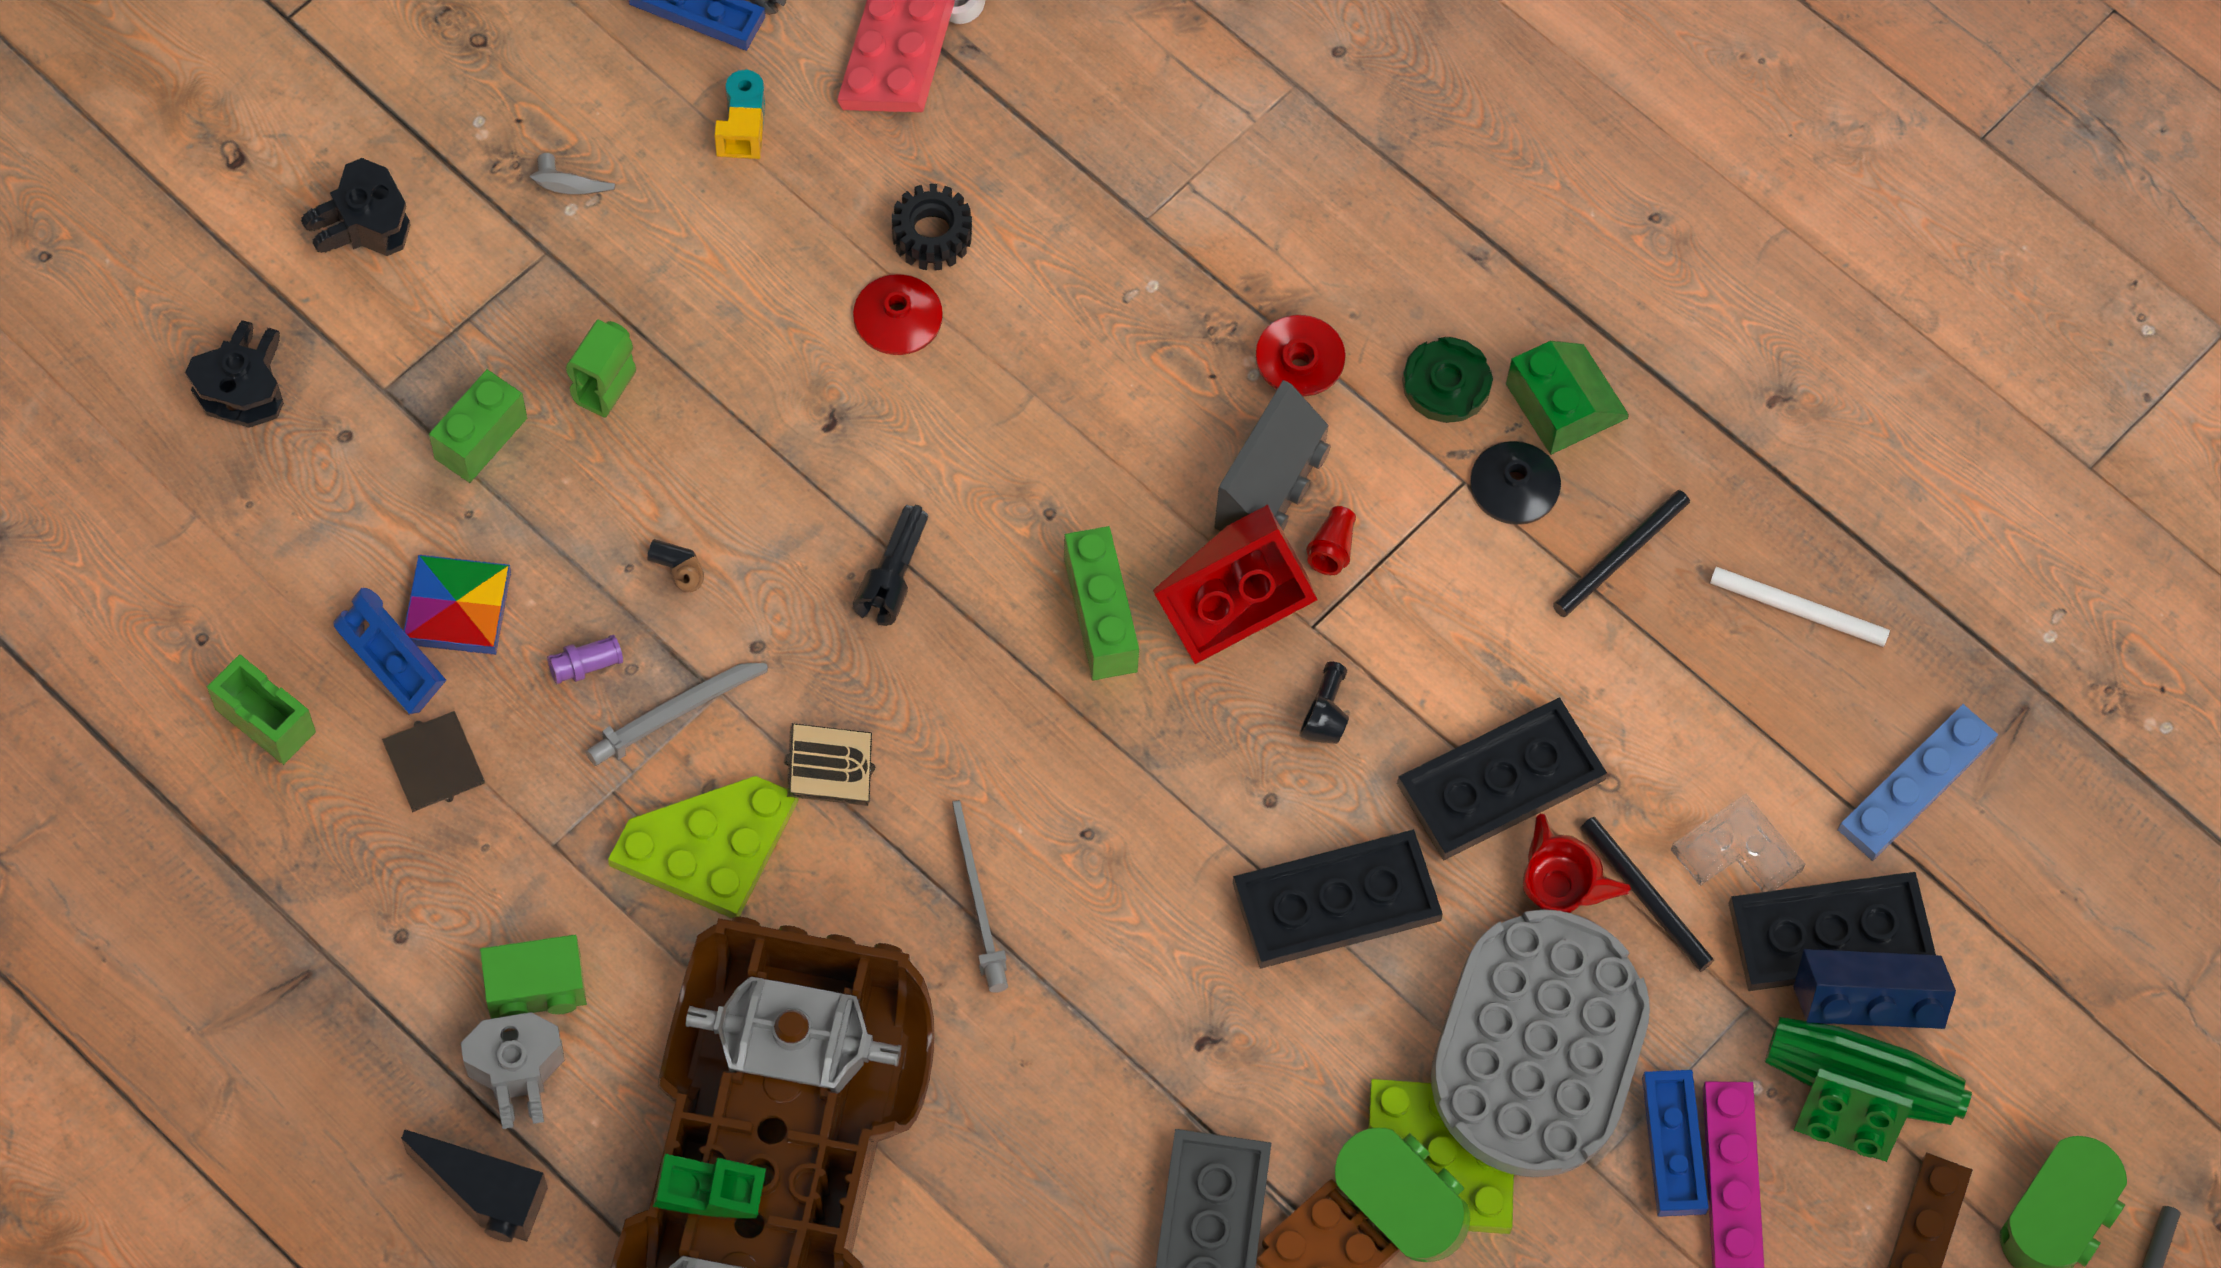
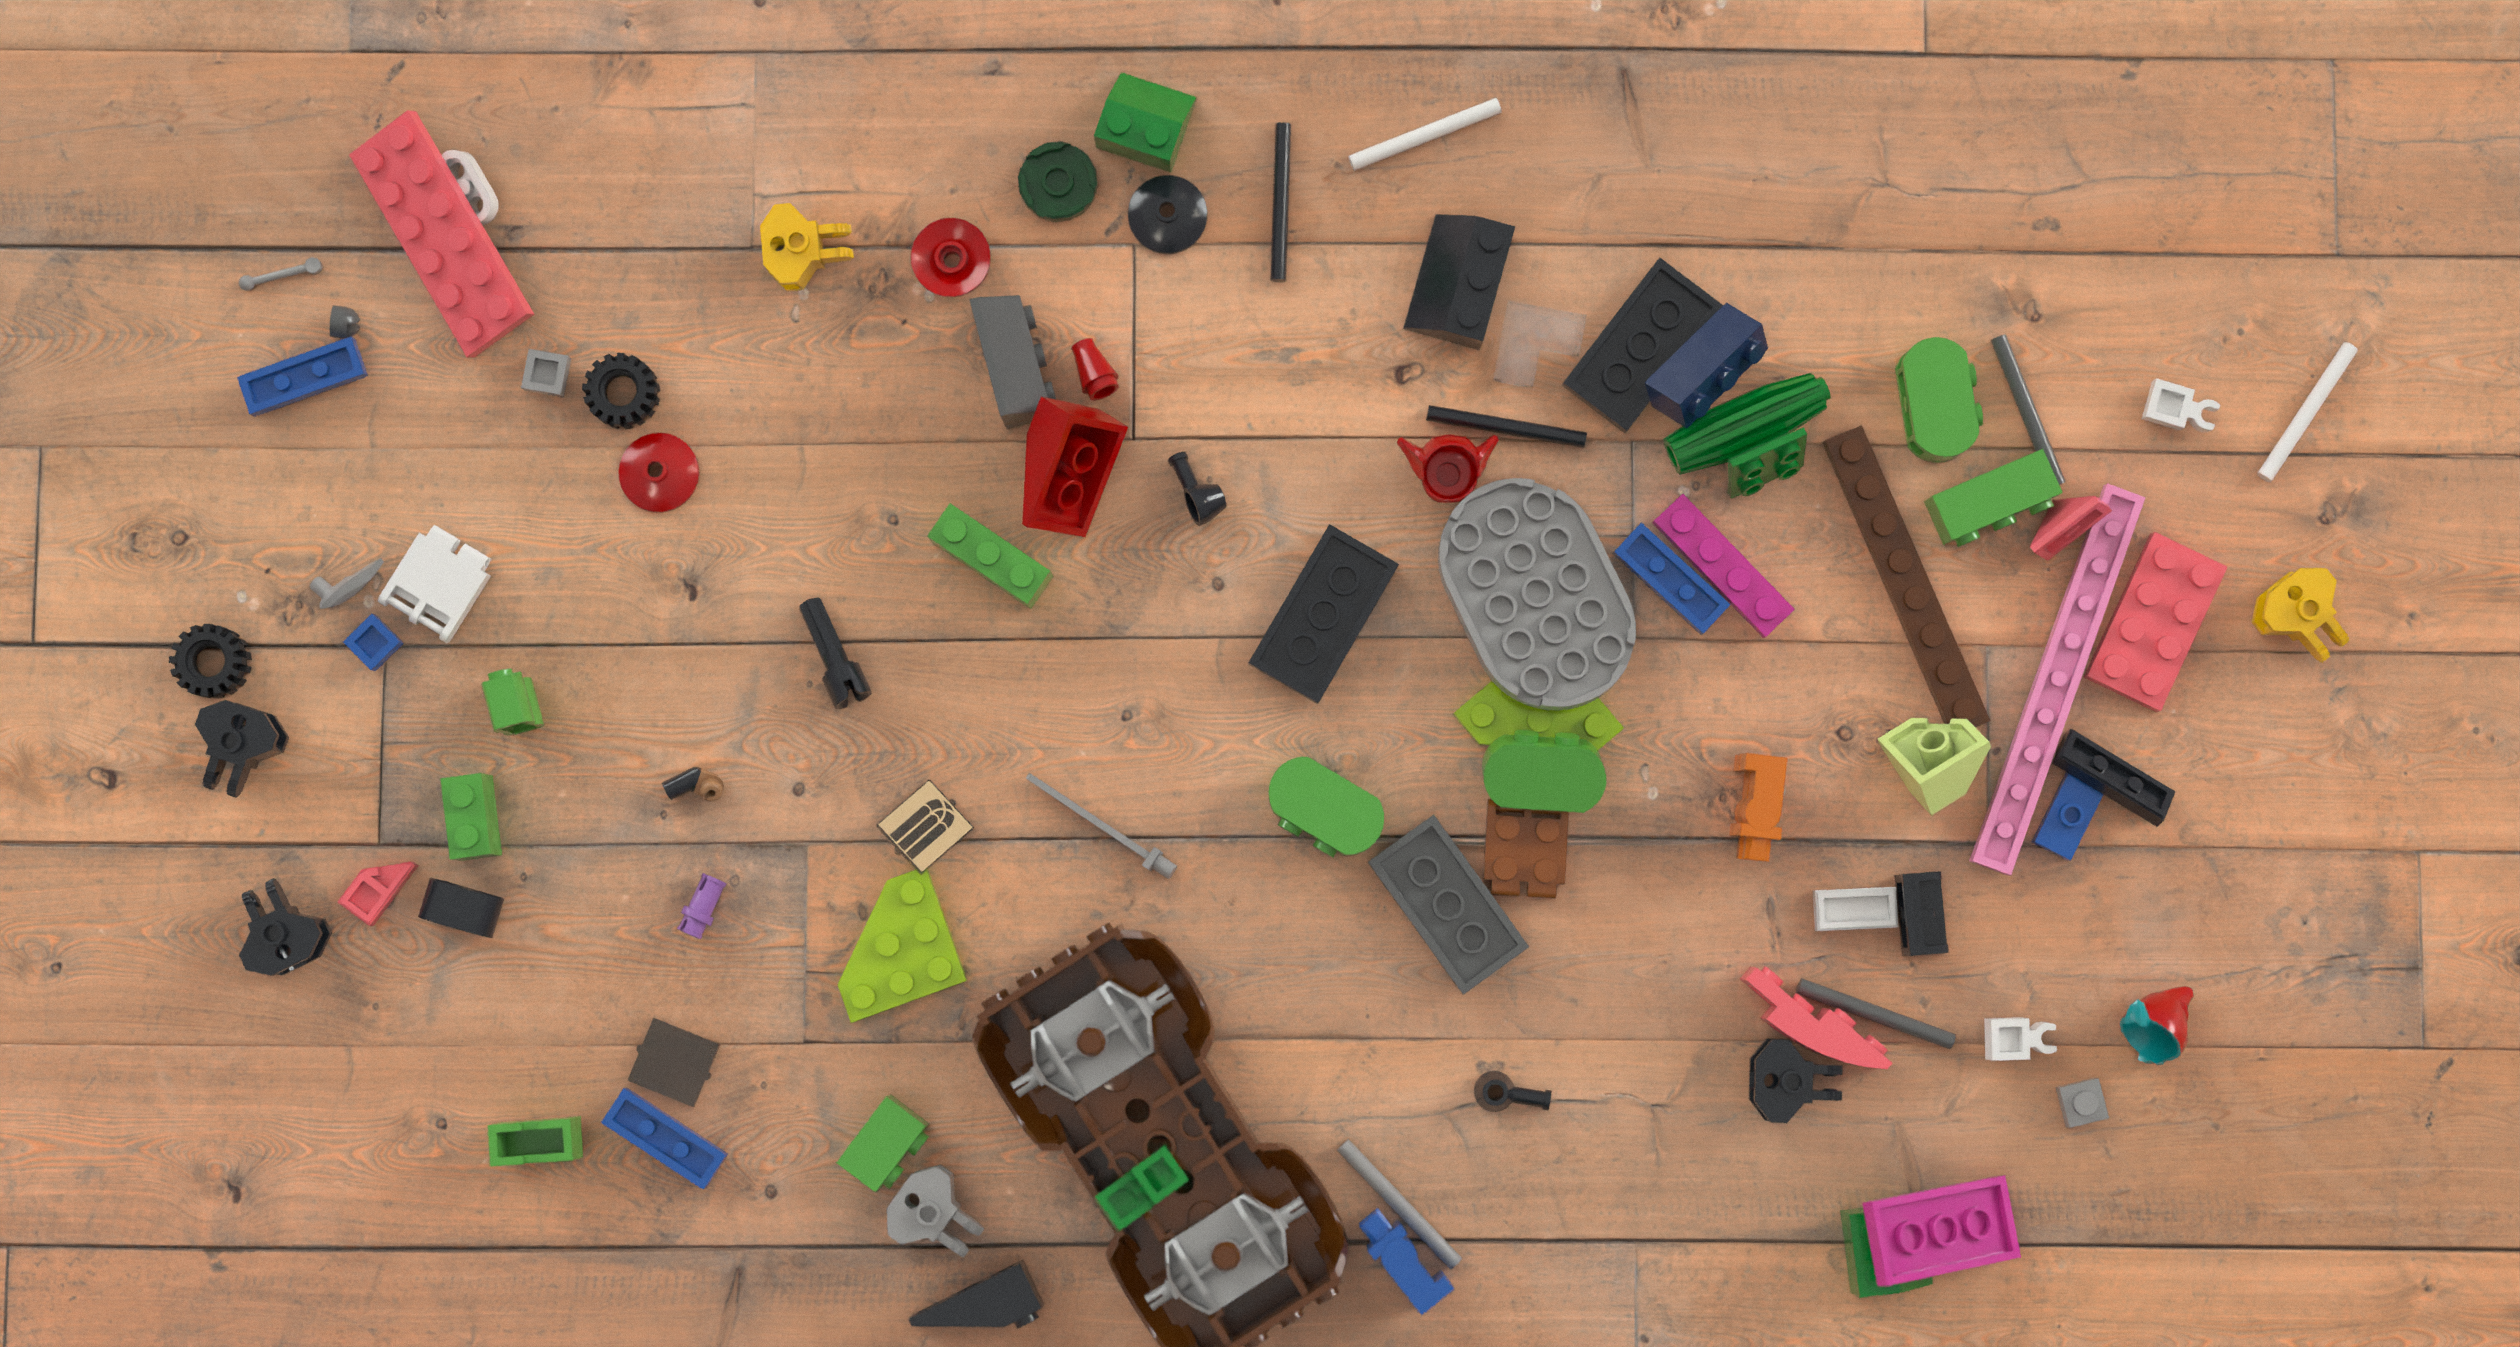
camera: 40 degrees left, 20 degrees up
blue plate [333,588,446,714] -> none
tile [404,555,511,655] -> none
light grey sword [586,663,768,766] -> none
yellow leg [715,70,765,159] -> none
black plate [1397,697,1607,861] -> none
medium blue plate [1838,704,1998,861] -> none
none -> black tyre [169,624,252,699]
none -> coral tile [338,862,419,926]
none -> blue plate [343,614,404,671]
none -> white plate [378,525,491,643]
none -> black beam [418,878,504,938]
none -> light grey plate [521,349,571,397]
none -> blue plate [601,1087,728,1190]
none -> yellow hinge [760,203,854,292]
none -> bright green brick [1269,757,1384,858]
none -> black slope [1403,214,1515,350]

